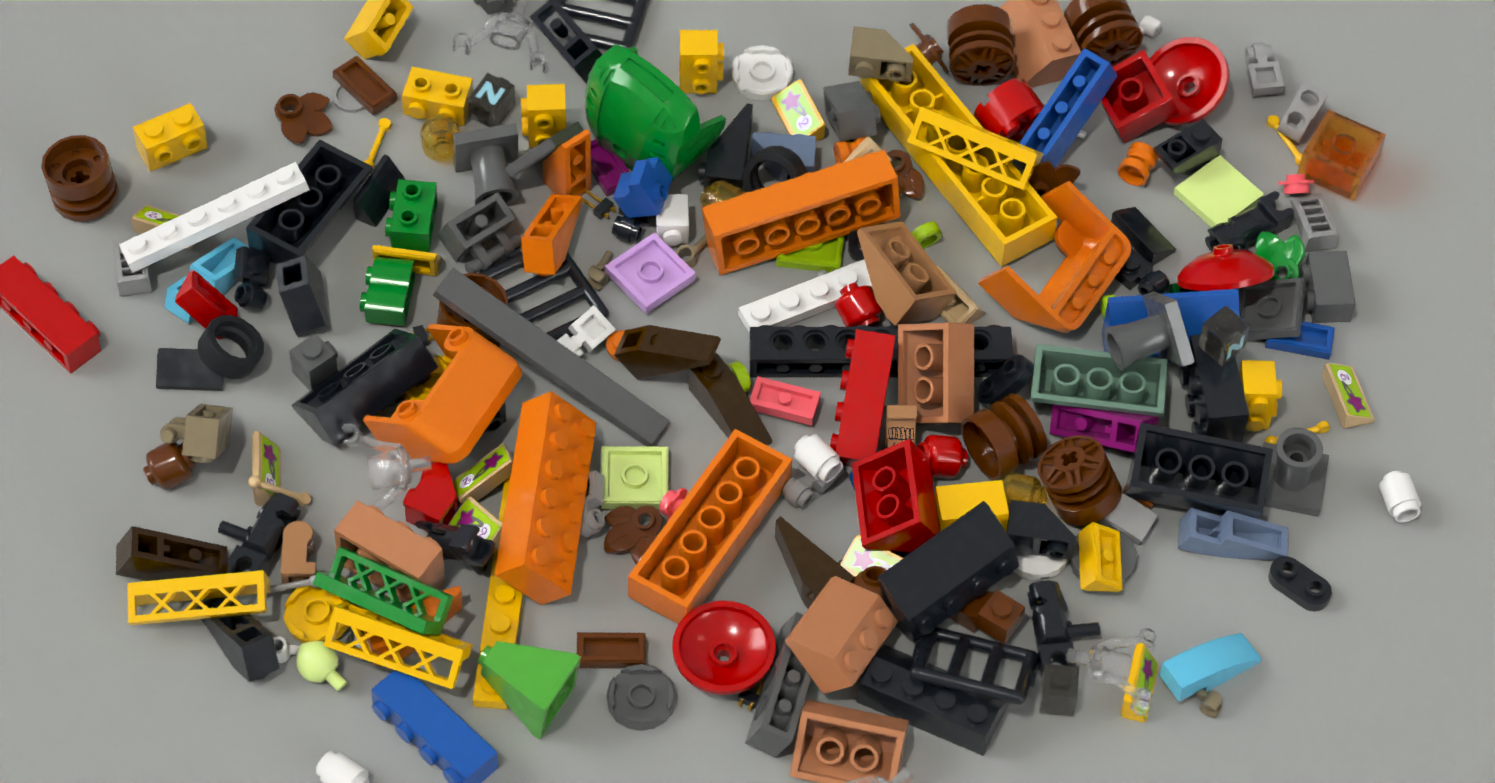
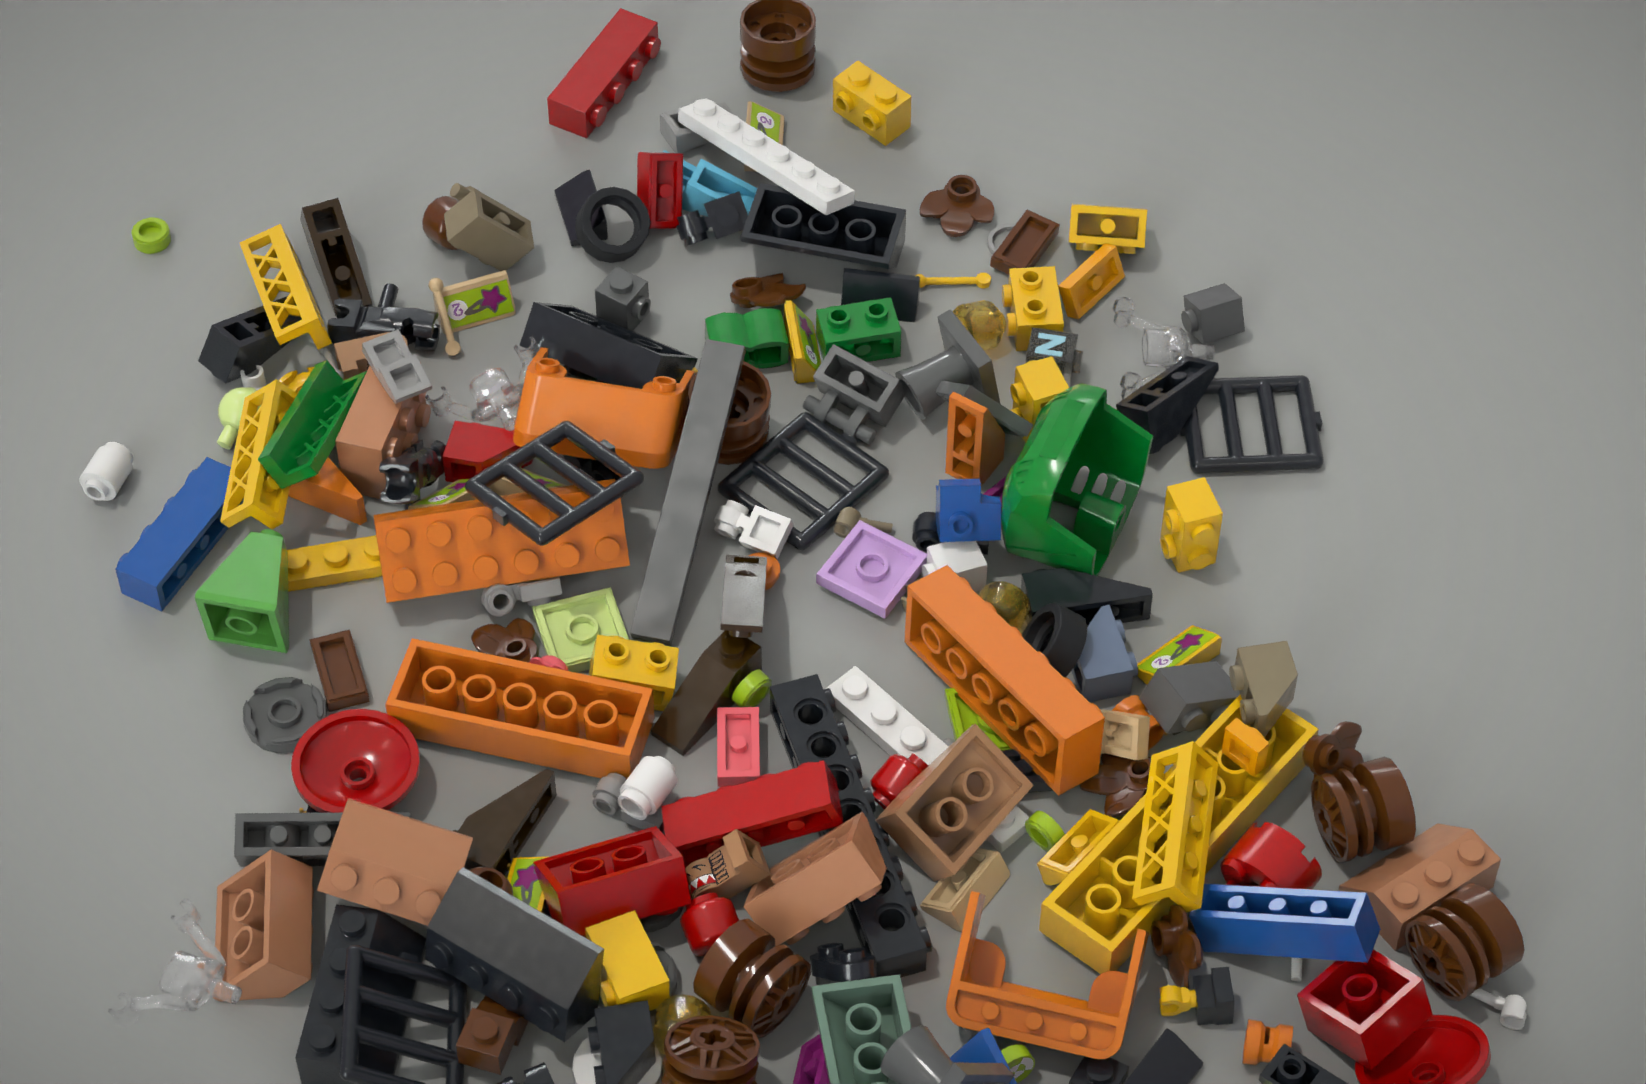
camera: 75 degrees right, 5 degrees down
black slope [276,255,328,337] -> none
orange slope [521,194,582,276] -> none
white tile [731,45,793,101] -> none
none -> lime tile [131,217,171,254]
none -> light grey slope [362,329,432,404]
none -> black bar [465,421,644,546]
none -> yellow brick [589,634,679,711]
none -> reddish brown plate [730,273,806,308]
none -> yellow slope [1037,809,1120,885]
none -> light orange plate [1058,243,1125,320]
none -> black piece [1159,967,1235,1025]
none -> light orange plate [1221,718,1269,777]

